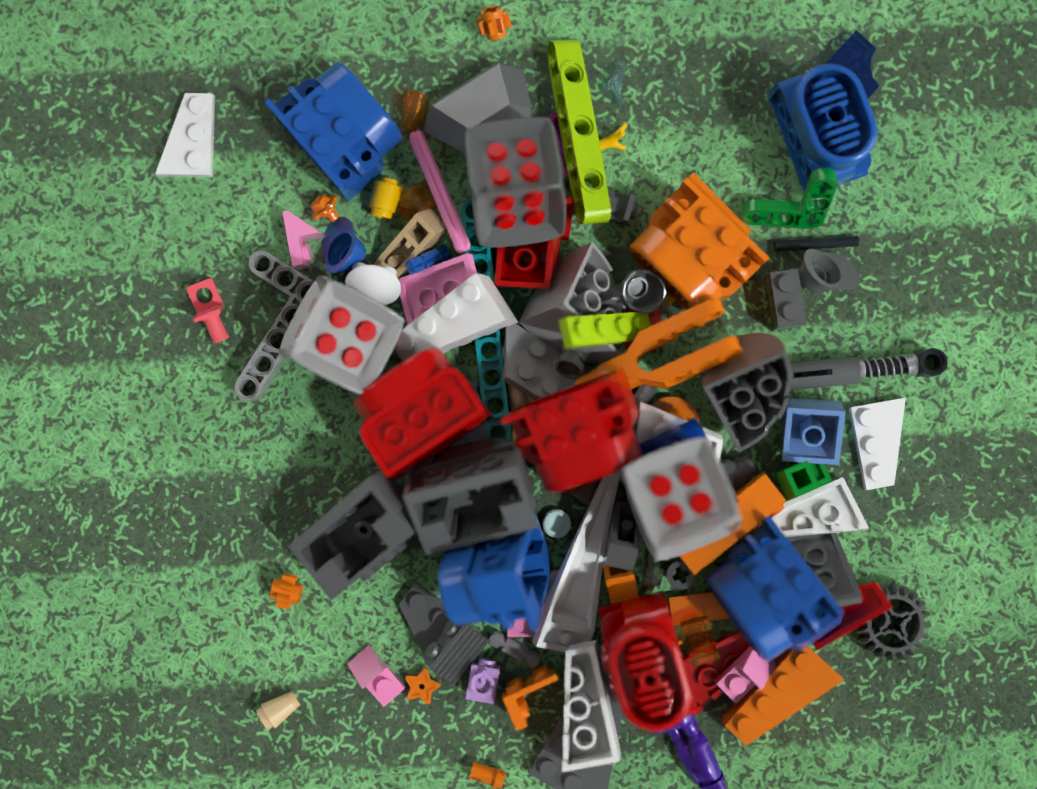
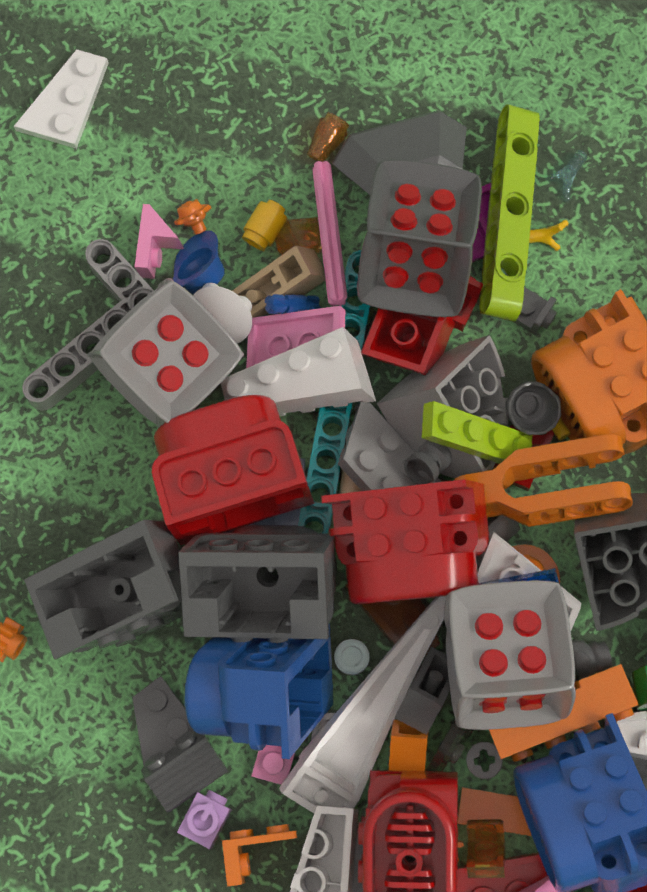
camera: 15 degrees right, 10 degrees down
coral bracket [186,278,229,344] -> none
blue brick [265,62,402,202] -> none
bright pink slope [348,645,406,707] -> none
orange plate [405,667,441,704] -> none
orange gear [476,5,512,40] -> none
light grey axle [488,630,541,668] -> none

